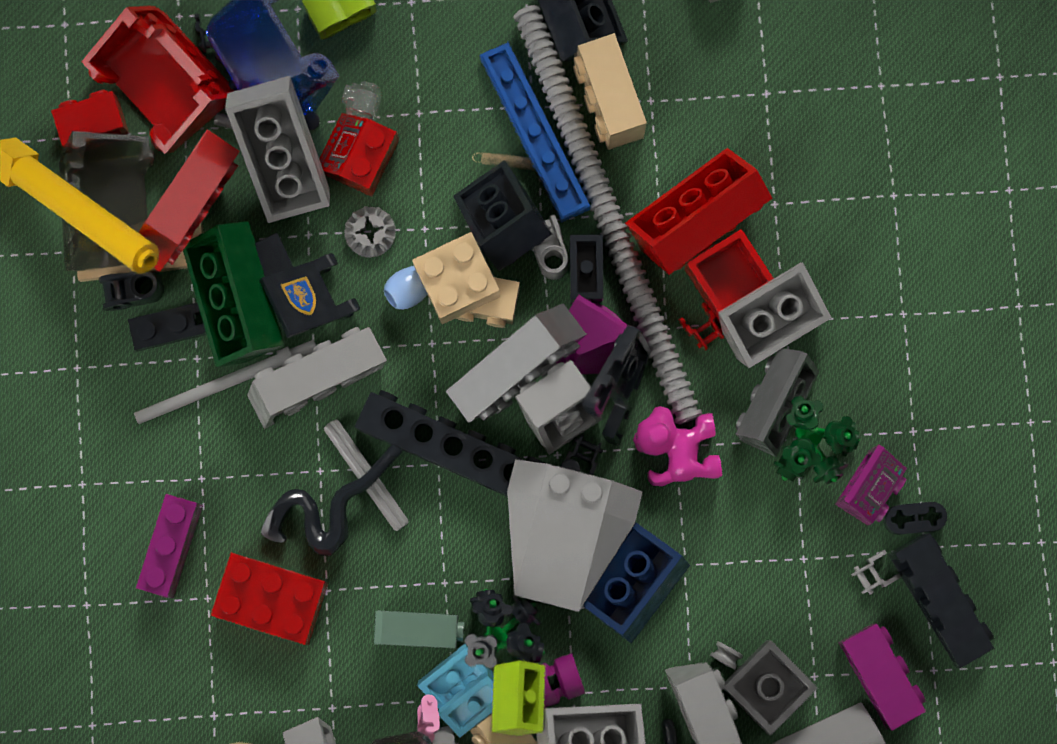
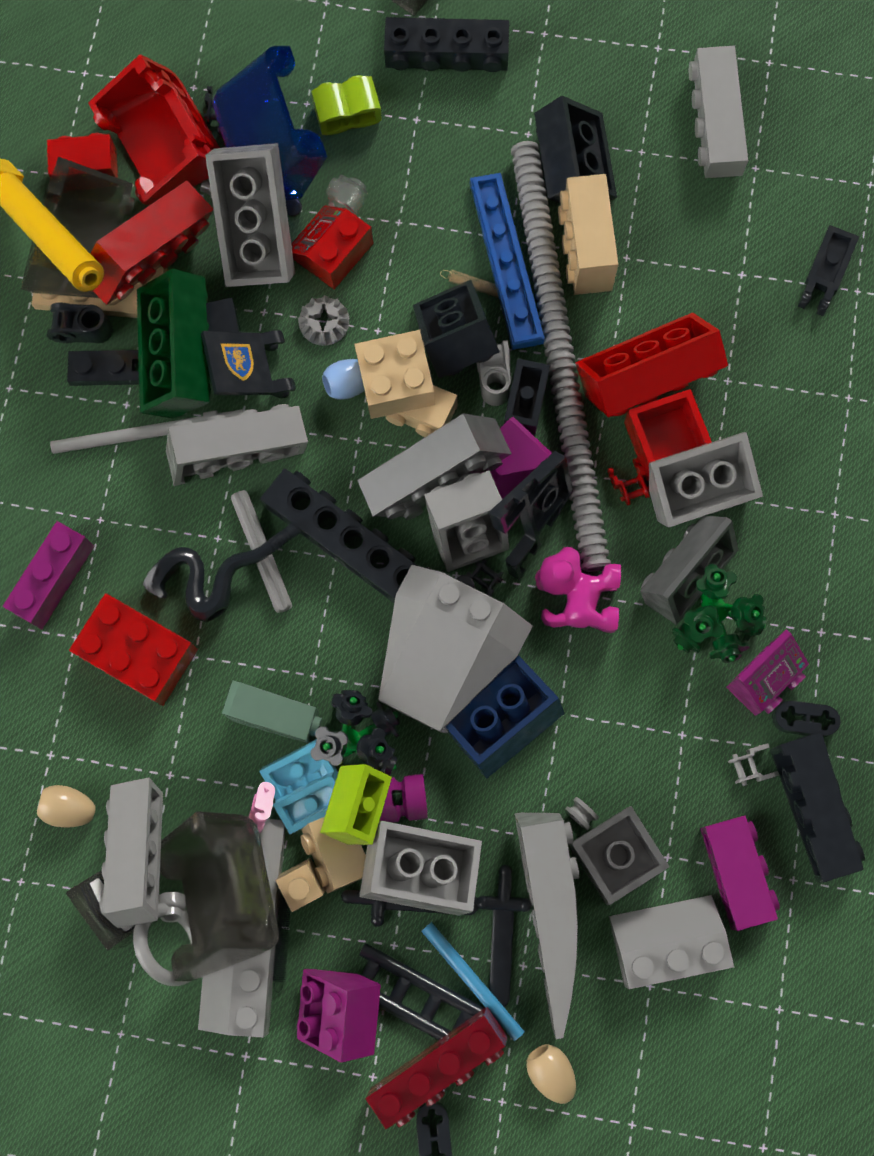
camera: 15 degrees right, 5 degrees down
none -> black hinge [798,225,859,316]

